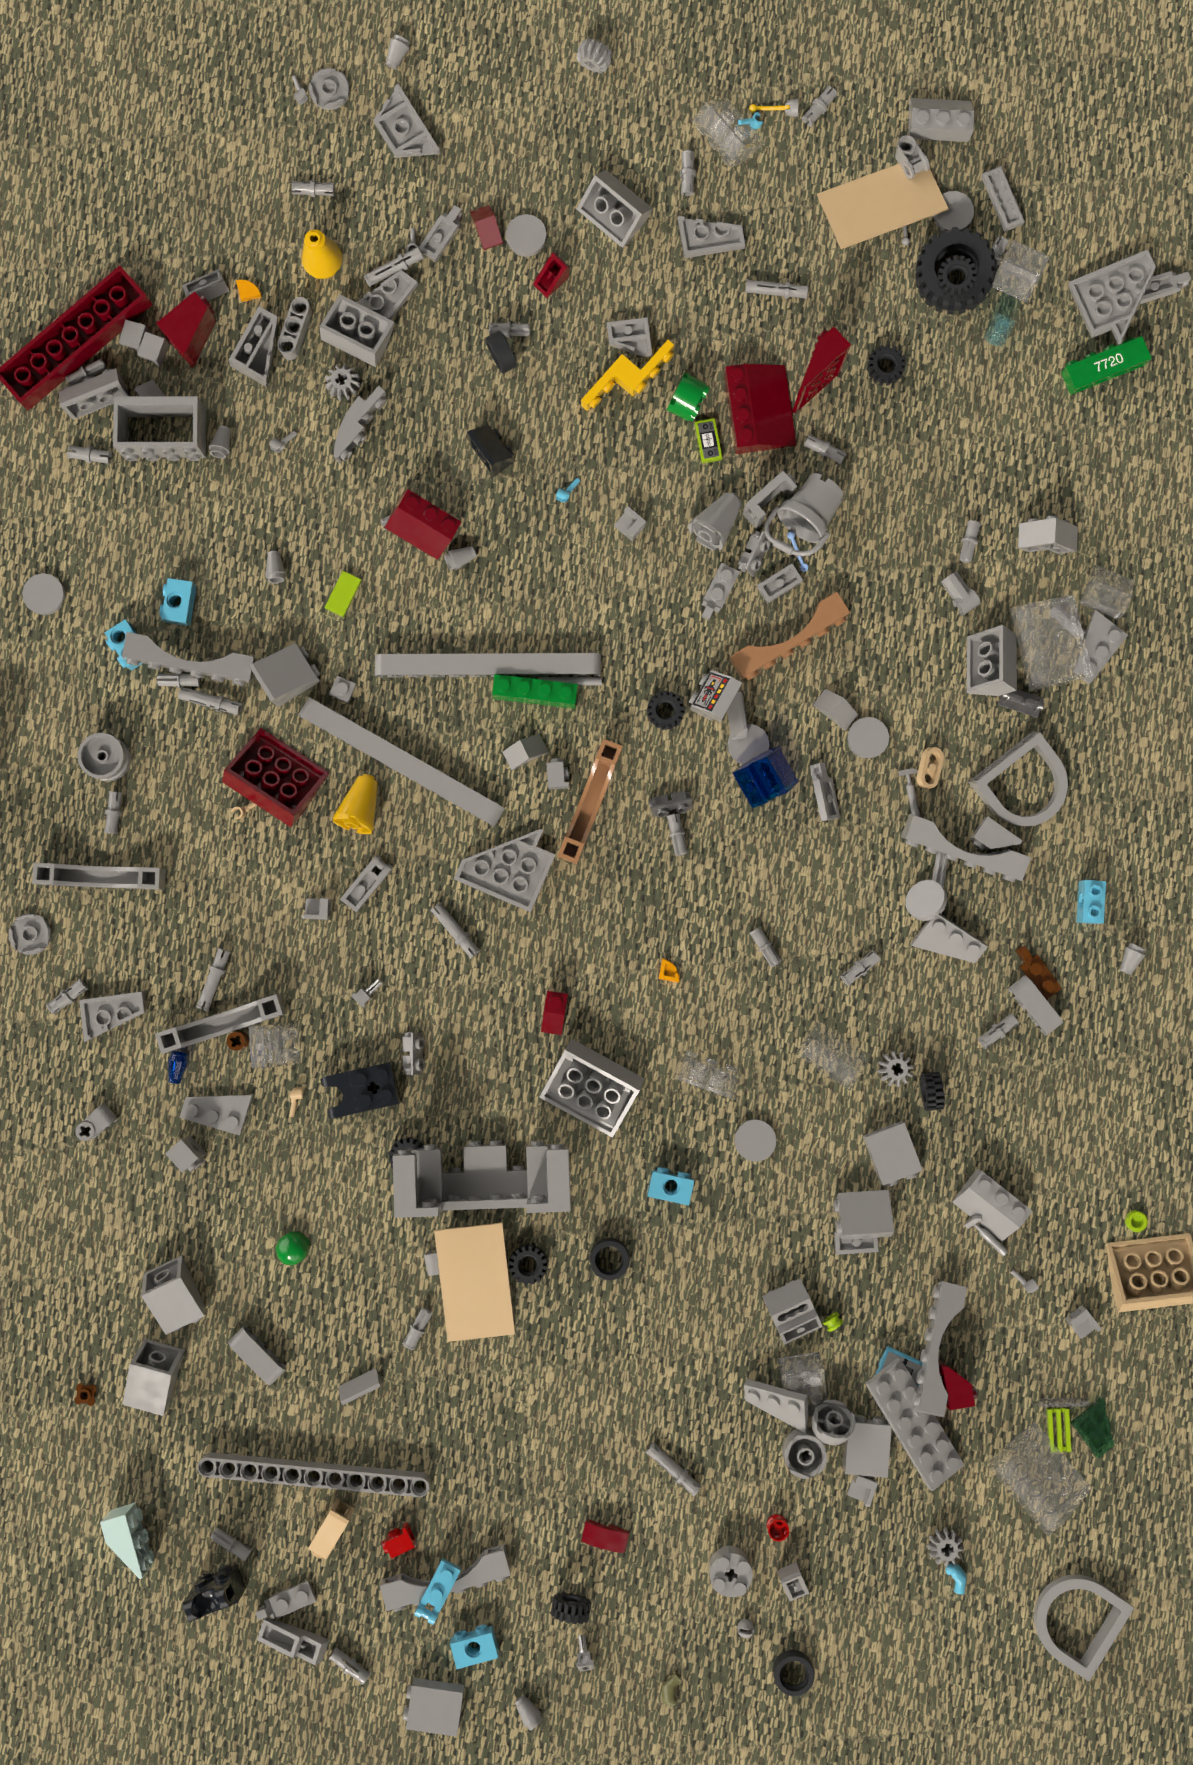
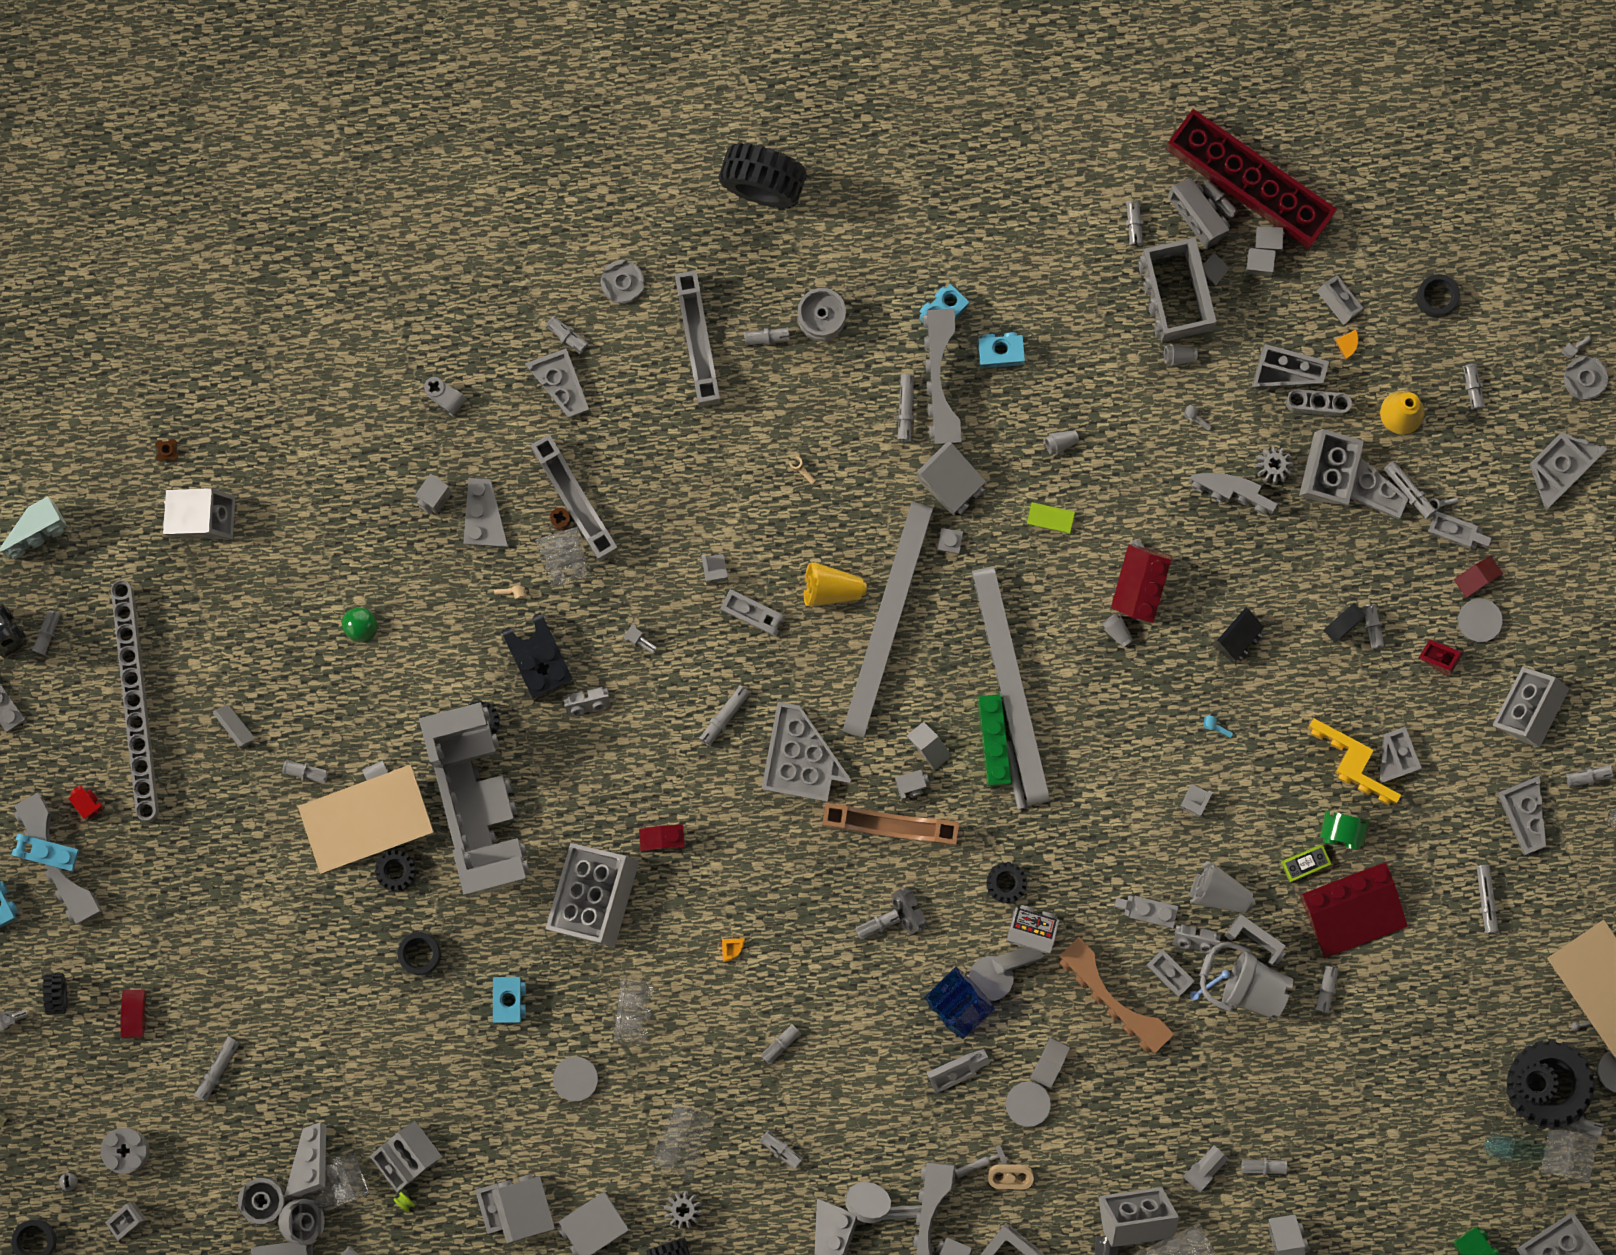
camera: 75 degrees right, 5 degrees down
light grey tile [22,573,66,615] -> none
light grey slope [141,1256,205,1335] -> none
dark red slope [156,291,216,368] -> none
light grey axle [157,674,200,688] -> none
clear blue cone [168,1051,189,1084] -> none
light grey pin [196,948,231,1011] -> none
dark red slope [222,728,329,828] -> none
light grey beam [228,1326,286,1385] -> none
tan slope [308,1498,355,1559] -> none
red wheel [766,1514,789,1542] -> none
dark red slope [792,327,851,414] -> none
black tyre [867,344,906,386] -> none
none -> black tyre [1416,274,1460,318]

